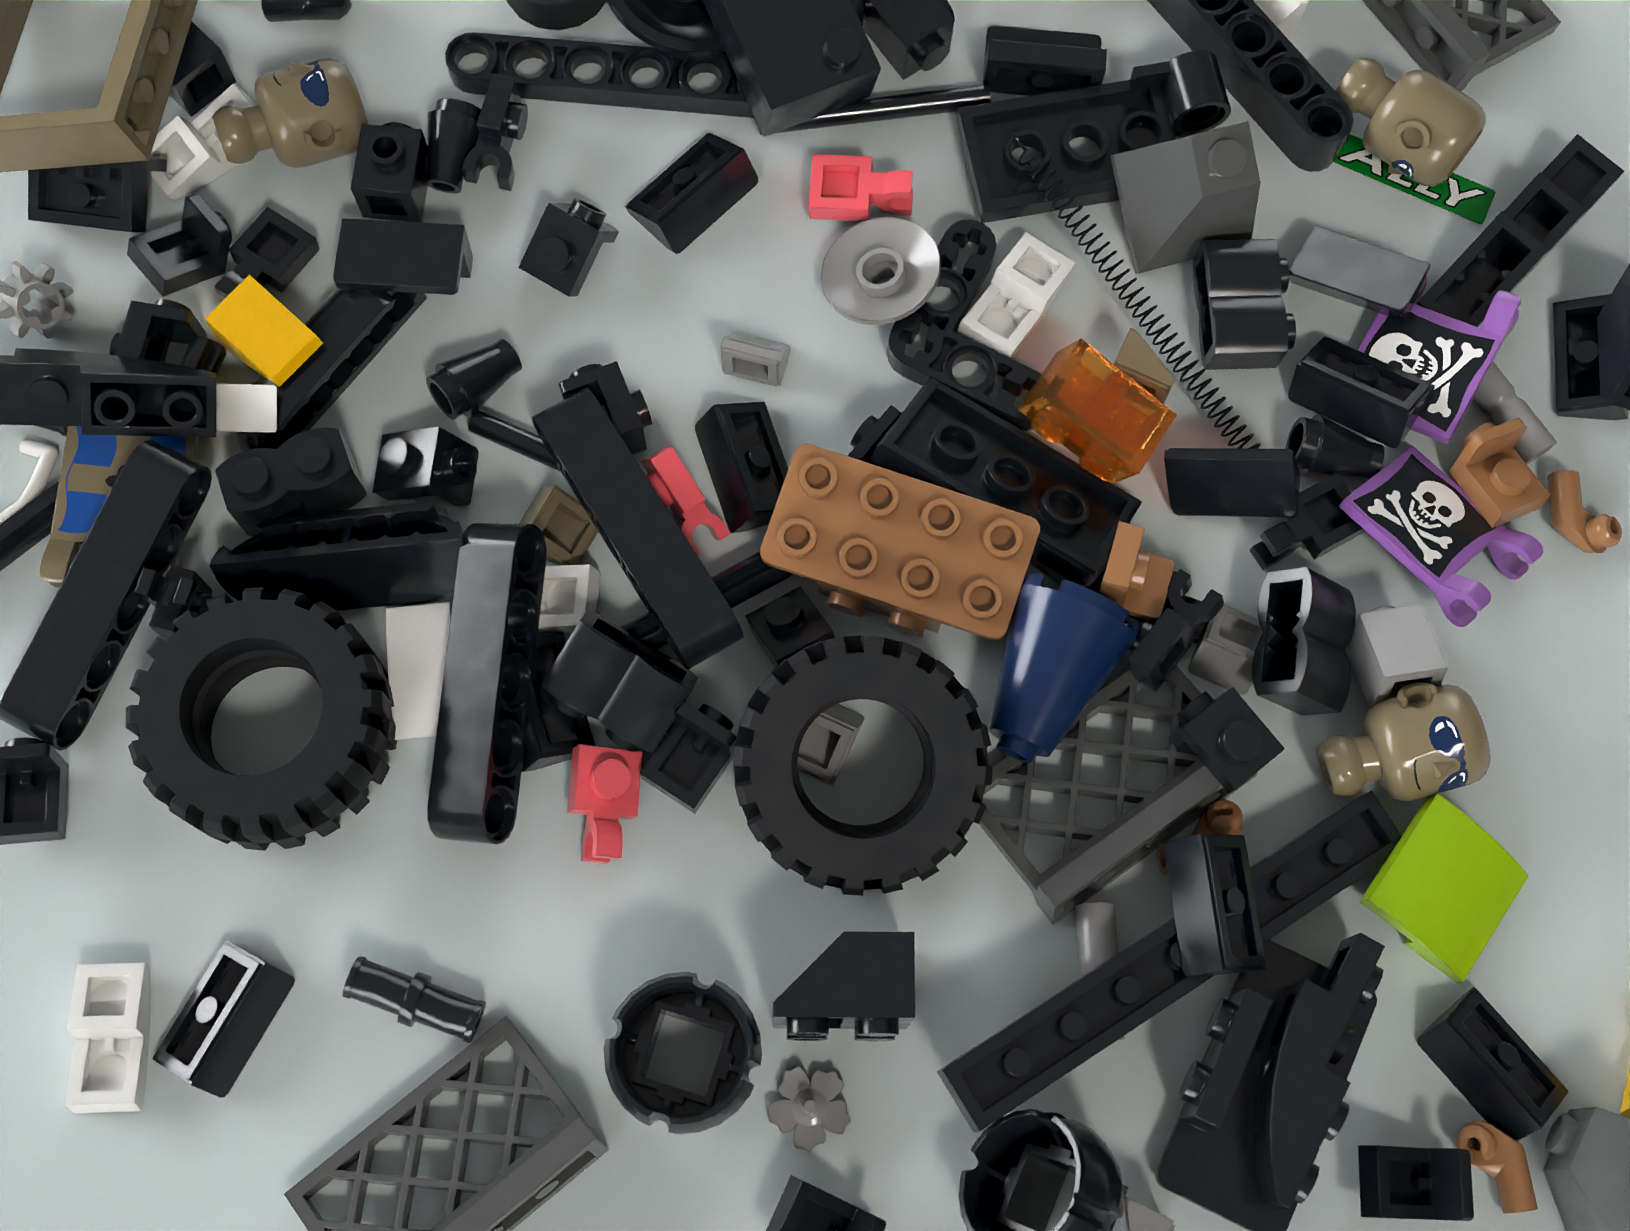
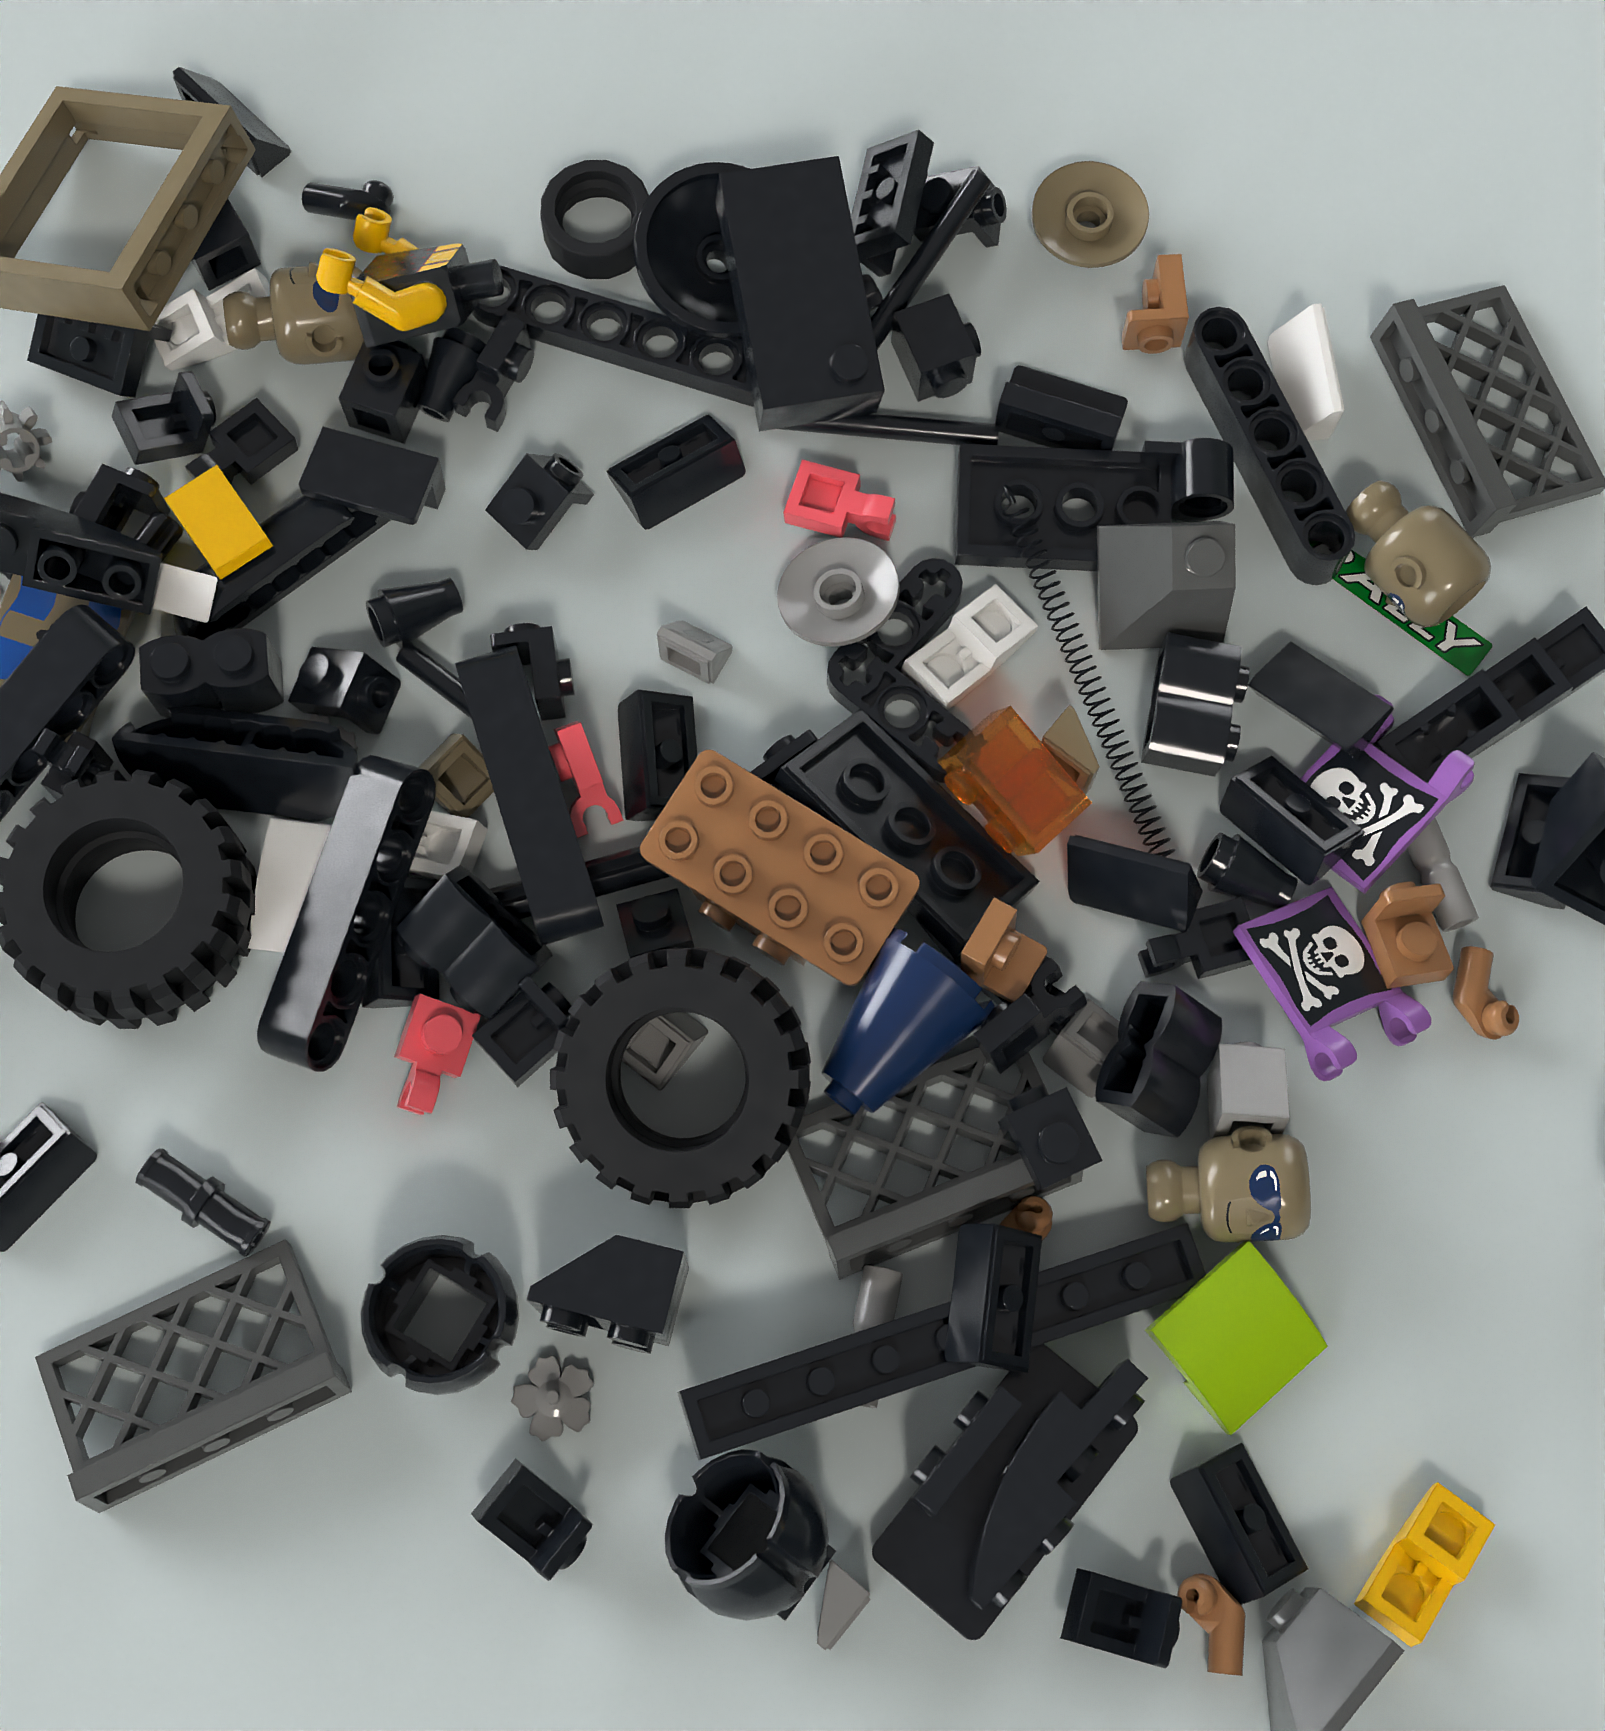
camera: 15 degrees right, 0 degrees up
none -> torso [316,207,504,347]

